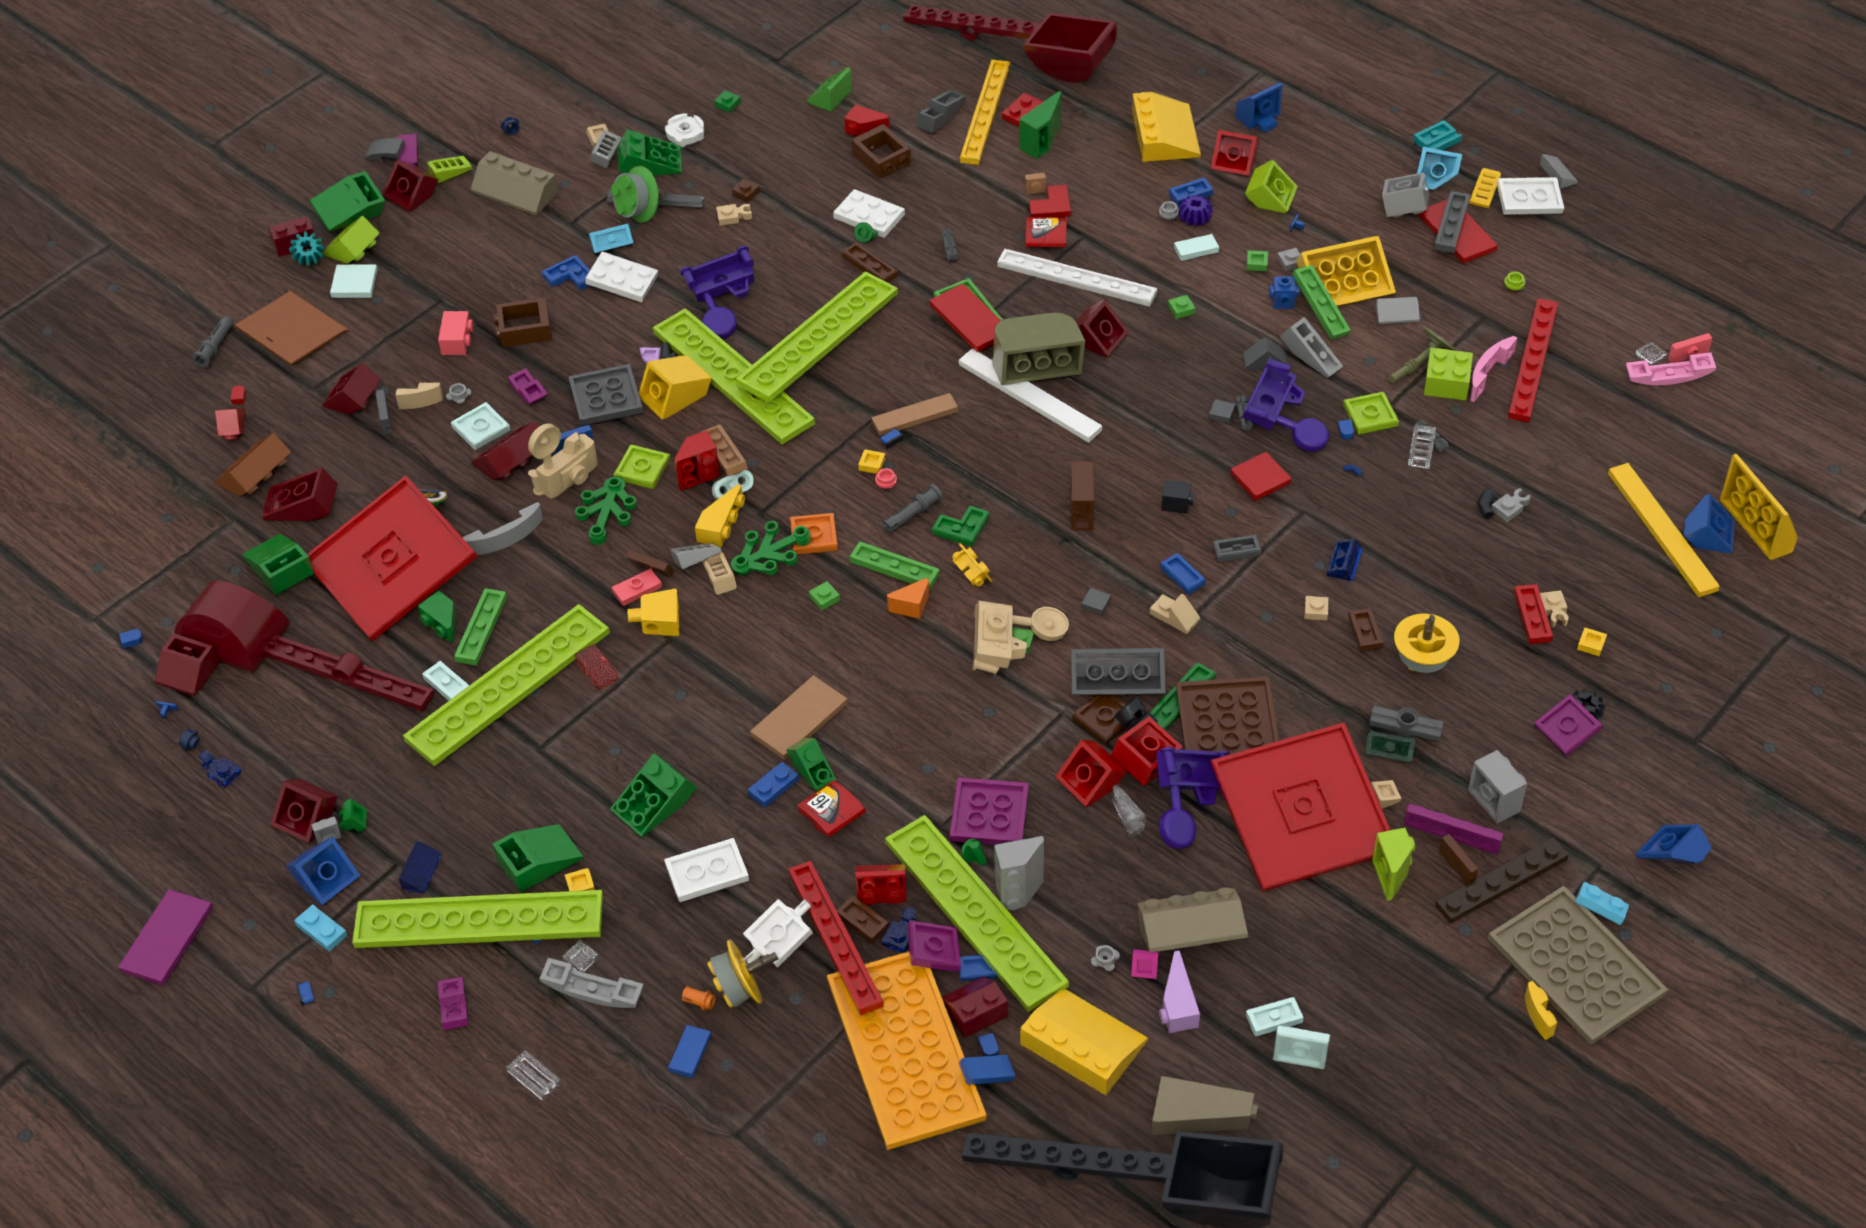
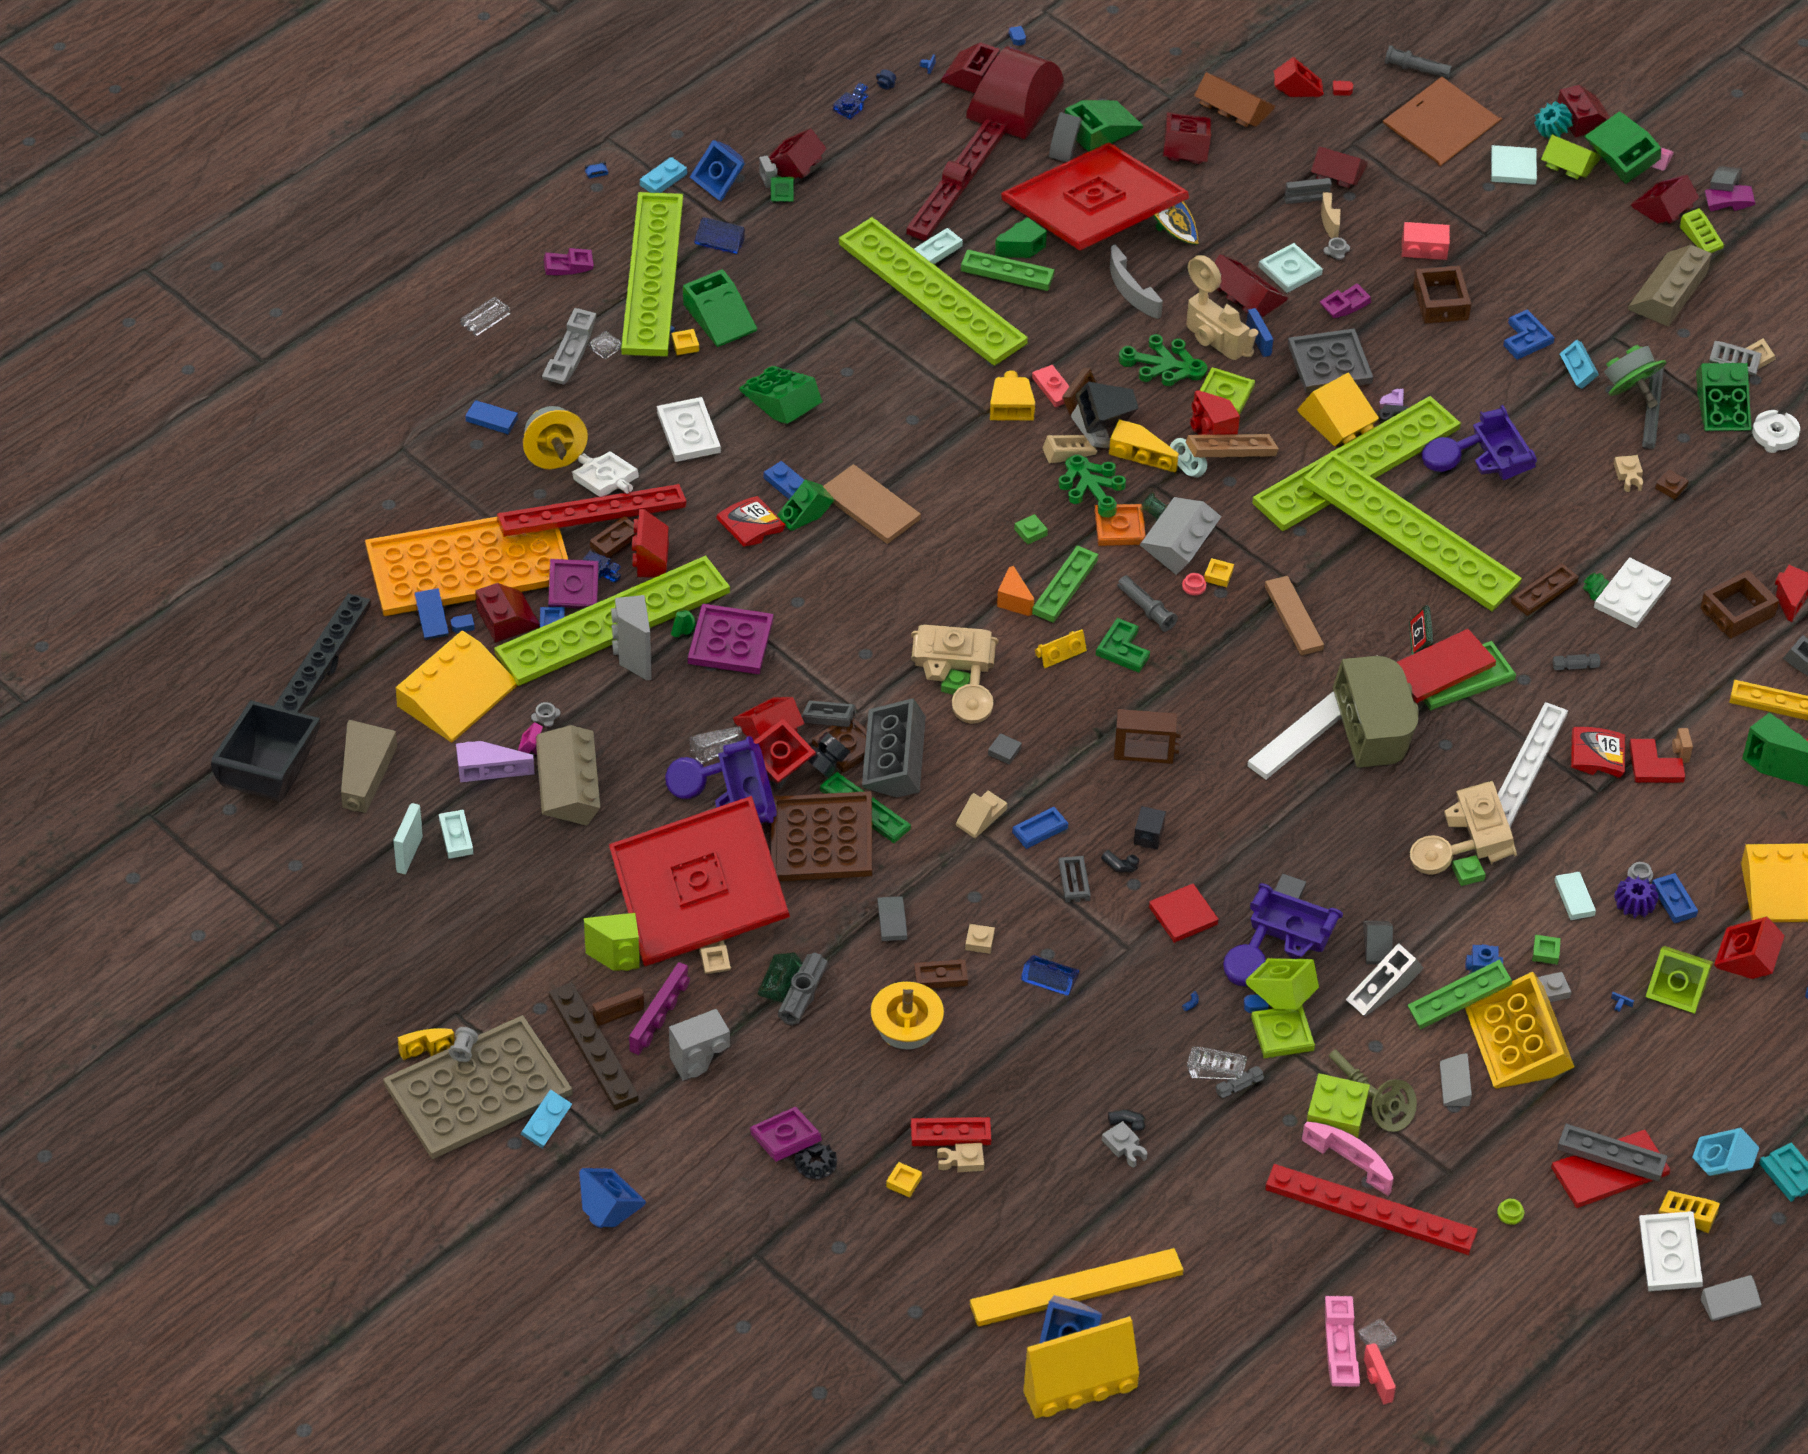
camera: 90 degrees right, 0 degrees up
magenta tile [118,889,213,986] -> none
dark blue plate [501,116,519,135] -> none
clear red slope [574,644,619,690] -> none
white plate [586,252,658,302] -> none
piece [880,429,903,449] -> none
dark red slope [1076,300,1129,357] -> none
light grey slope [1382,172,1429,218] -> none
none -> light grey bush [449,1027,478,1062]
none -> dark grey tile [801,700,856,727]
none -> dark grey slope [877,896,907,941]
none -> dark grey slope [1049,112,1082,162]
none -> black slope [1075,382,1139,434]
none -> black arm [1101,850,1140,873]
none -> clear green bush [1139,492,1168,521]
none -> light grey slope [1140,497,1222,575]
none -> lime slope [1246,958,1319,1011]
none -> slope [1409,605,1433,655]
none -> tan piece [1410,781,1517,875]

